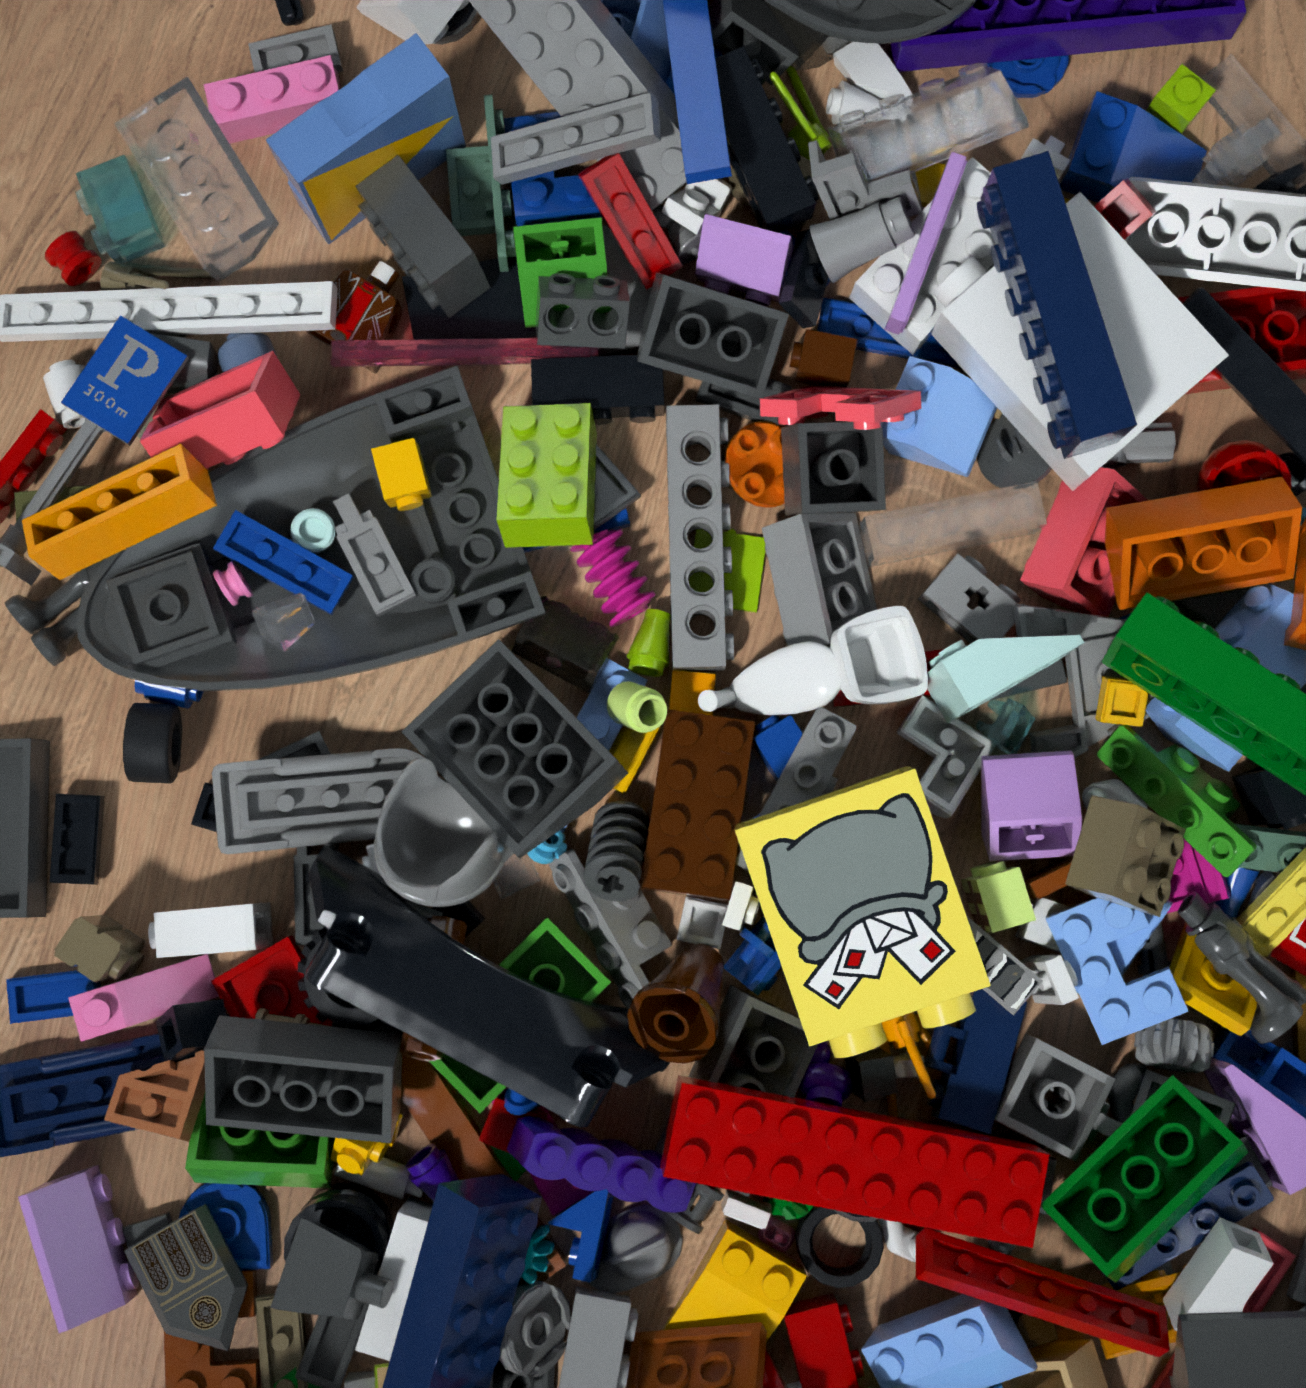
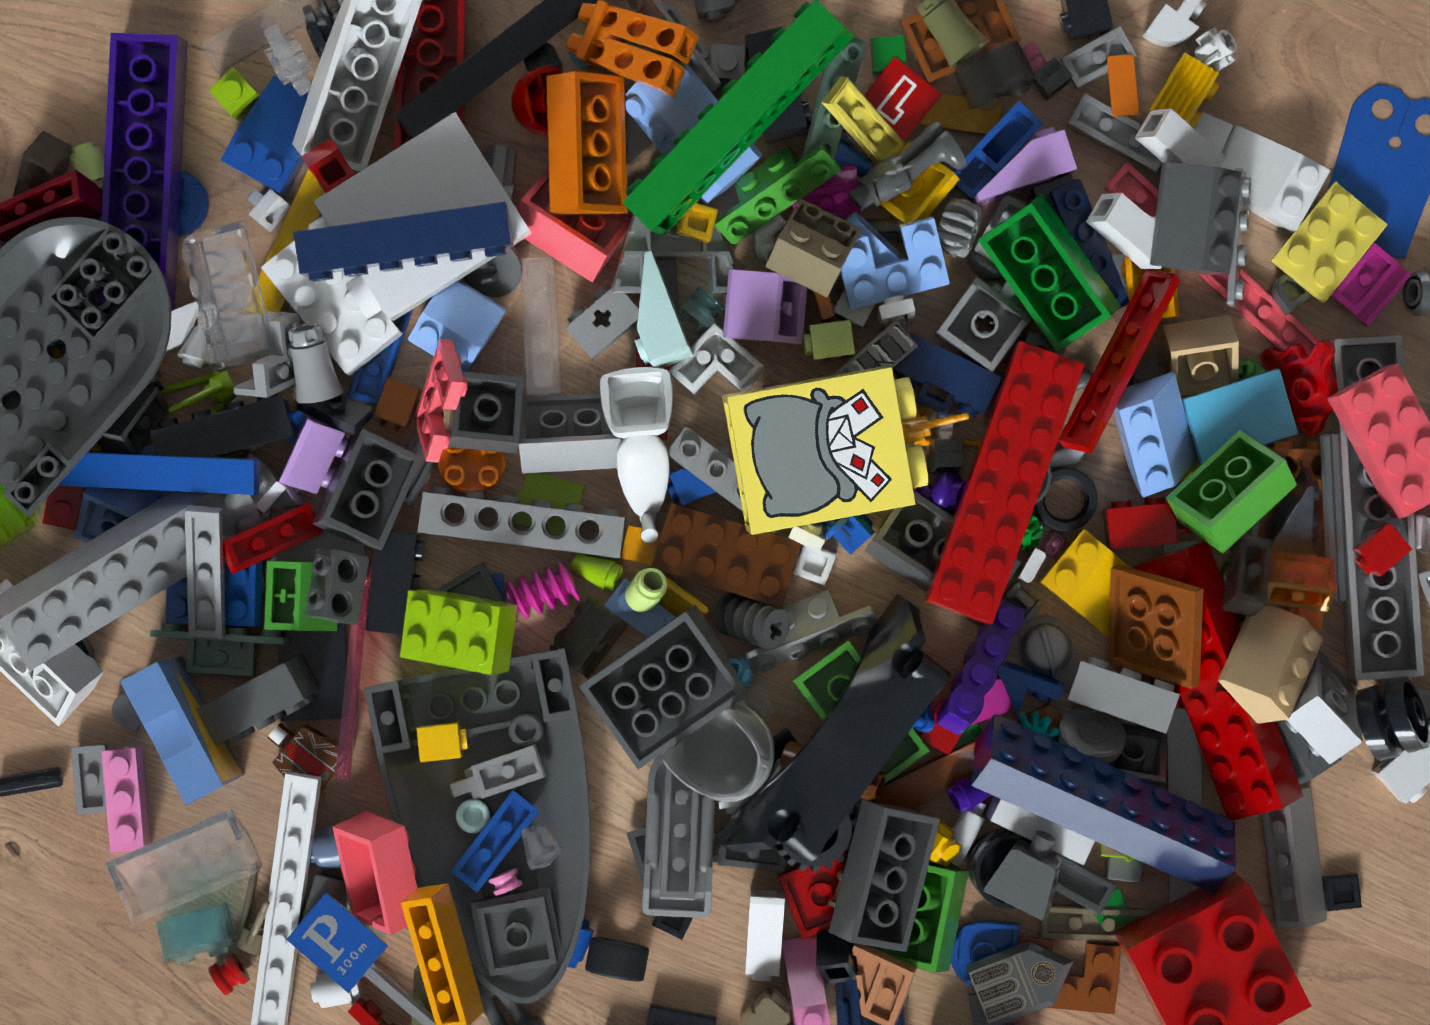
camera: 75 degrees left, 5 degrees up
reddish brown cone [627,944,724,1064] -> none
lavender tile [884,152,968,335] -> none

